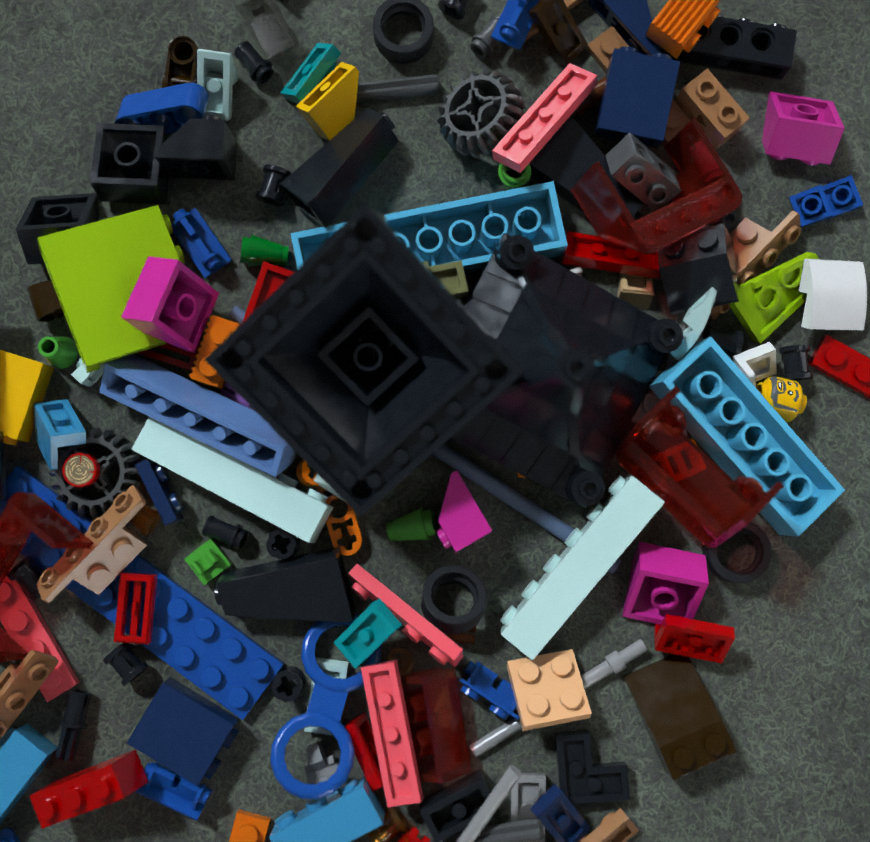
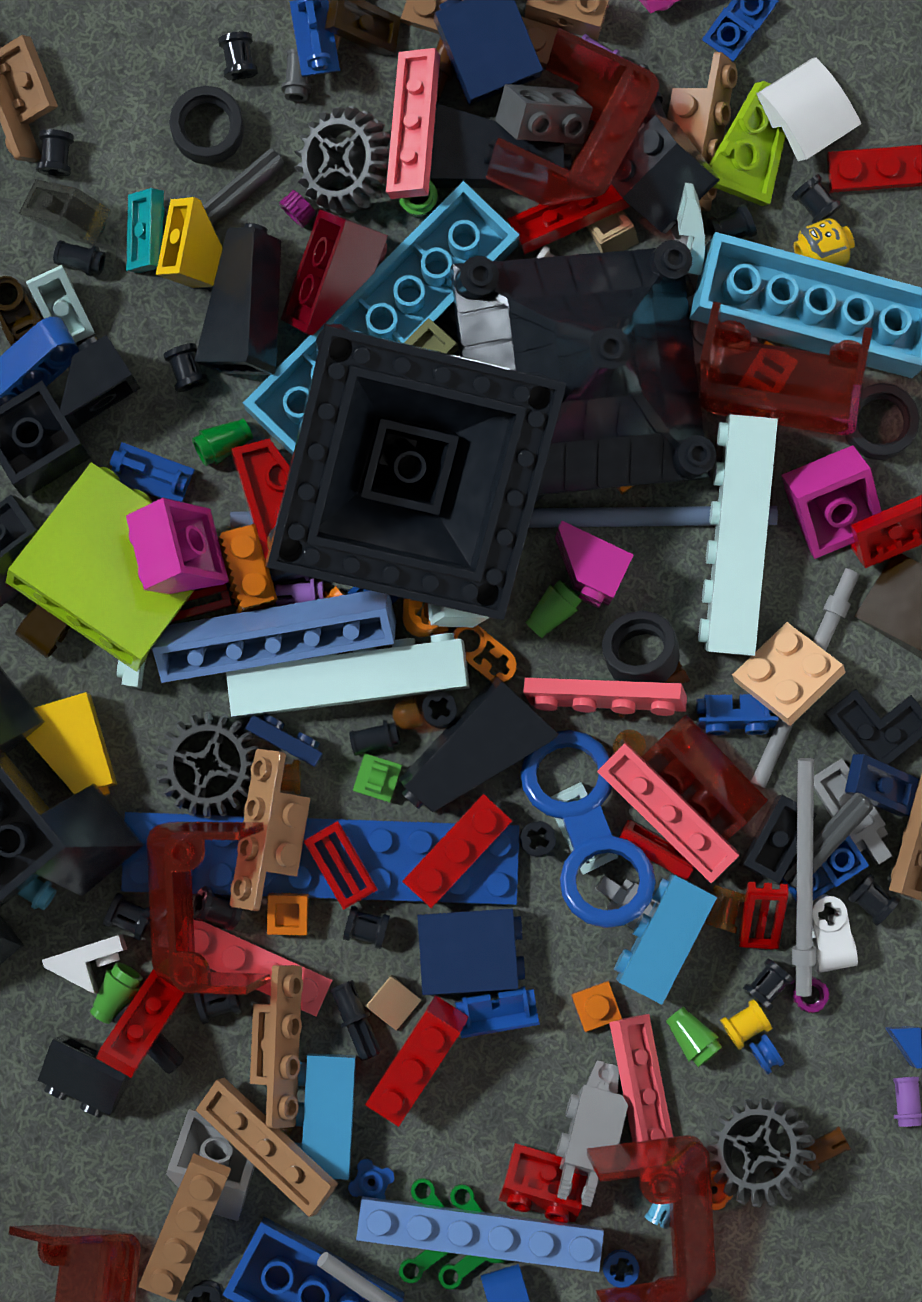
camera: 35 degrees left, 0 degrees up
dark azure panel [33,399,86,471] -> none
bright green cone [38,336,78,369] -> none
tile [62,453,100,487] -> none
teal plate [333,598,402,669] -> none
white bracket [733,342,777,387] -> none
none -> orange plate [267,893,308,935]
none -> magenta axle [279,190,316,228]
none -> dark red slope [281,209,388,336]
none -> tan slope [366,975,421,1031]
none -> clear orange hinge [393,696,424,730]
none -> red plate [402,794,512,908]

